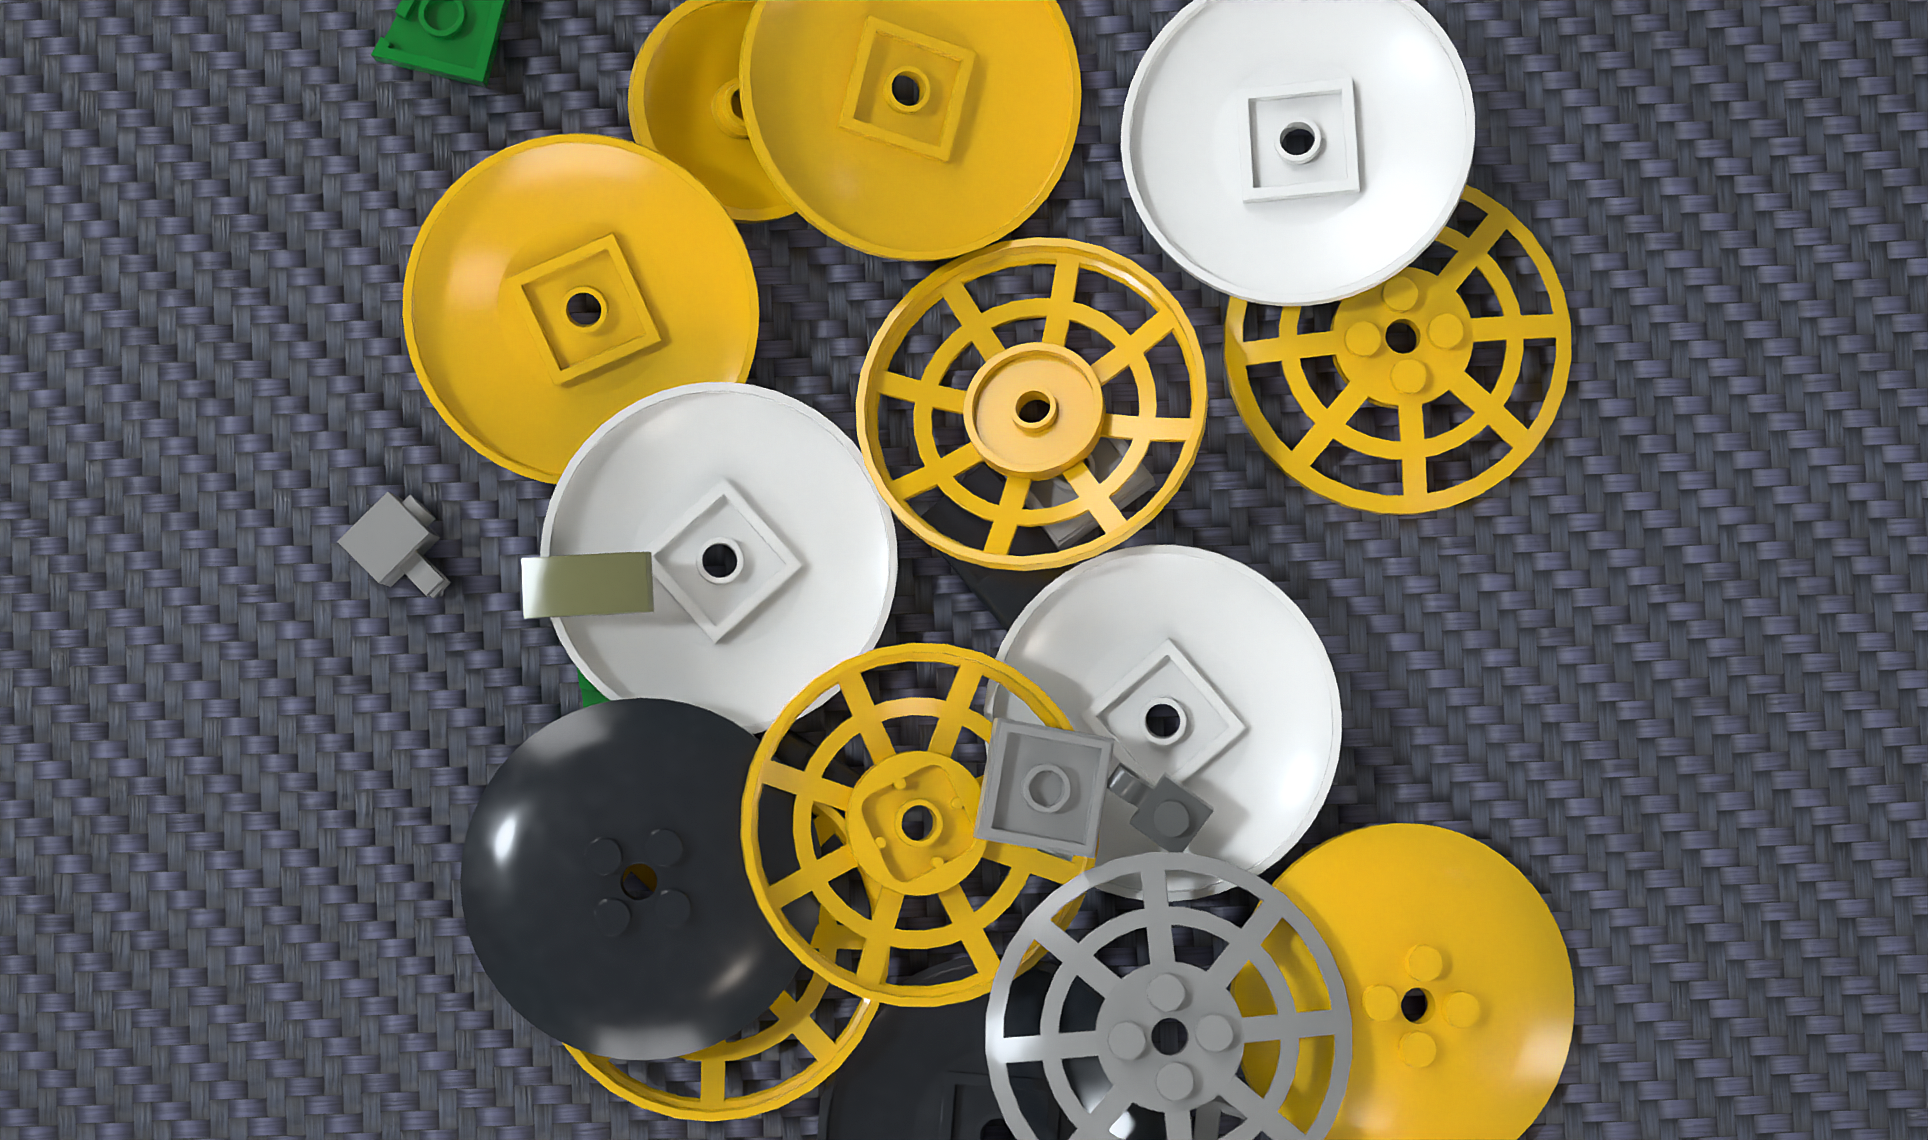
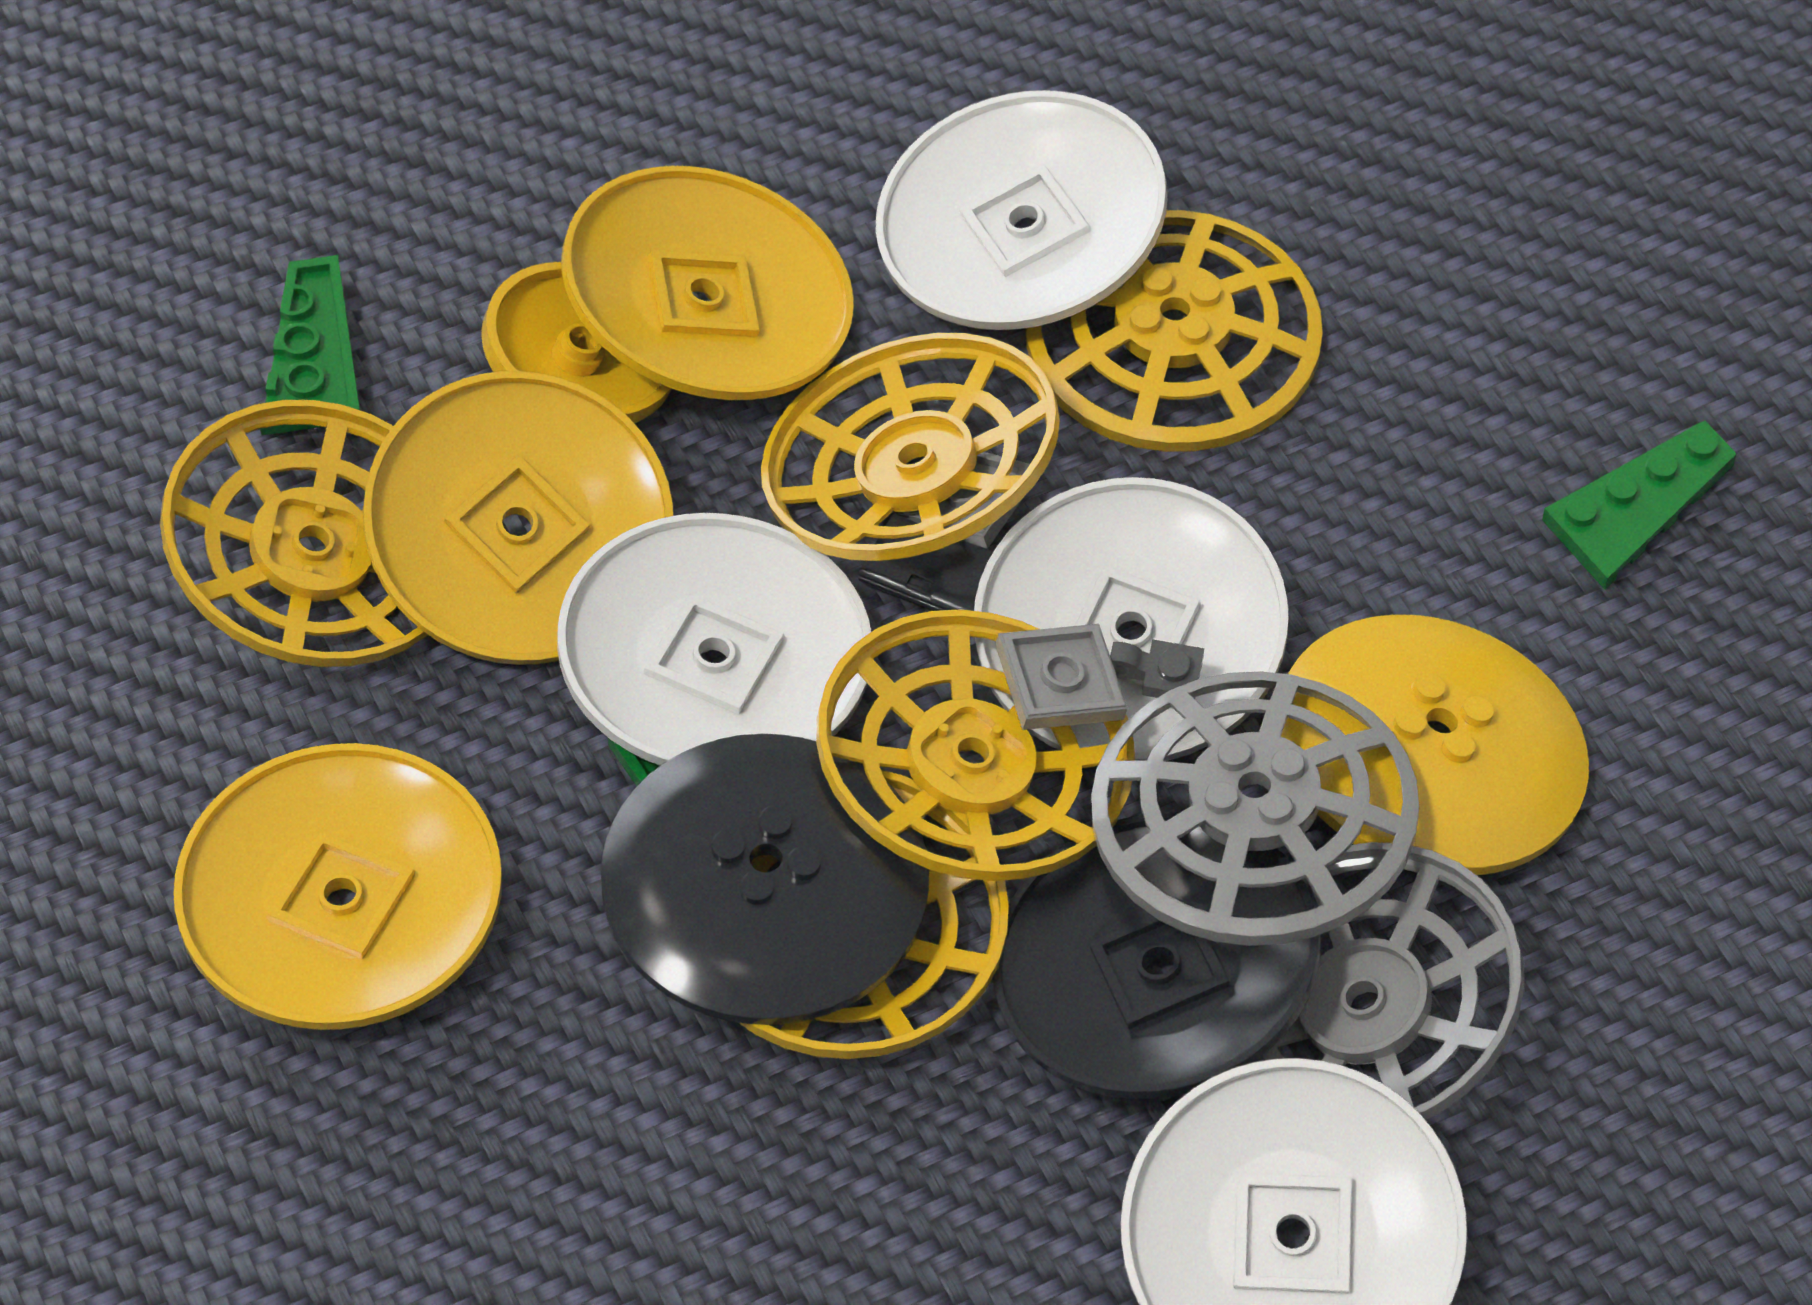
camera: 25 degrees left, 30 degrees down
light grey brick [337,492,451,599] -> none
olive slope [521,552,654,619] -> none
none -> yellow dish [160,400,428,667]
none -> yellow dish [174,743,502,1030]
none -> green wing [1542,420,1736,590]

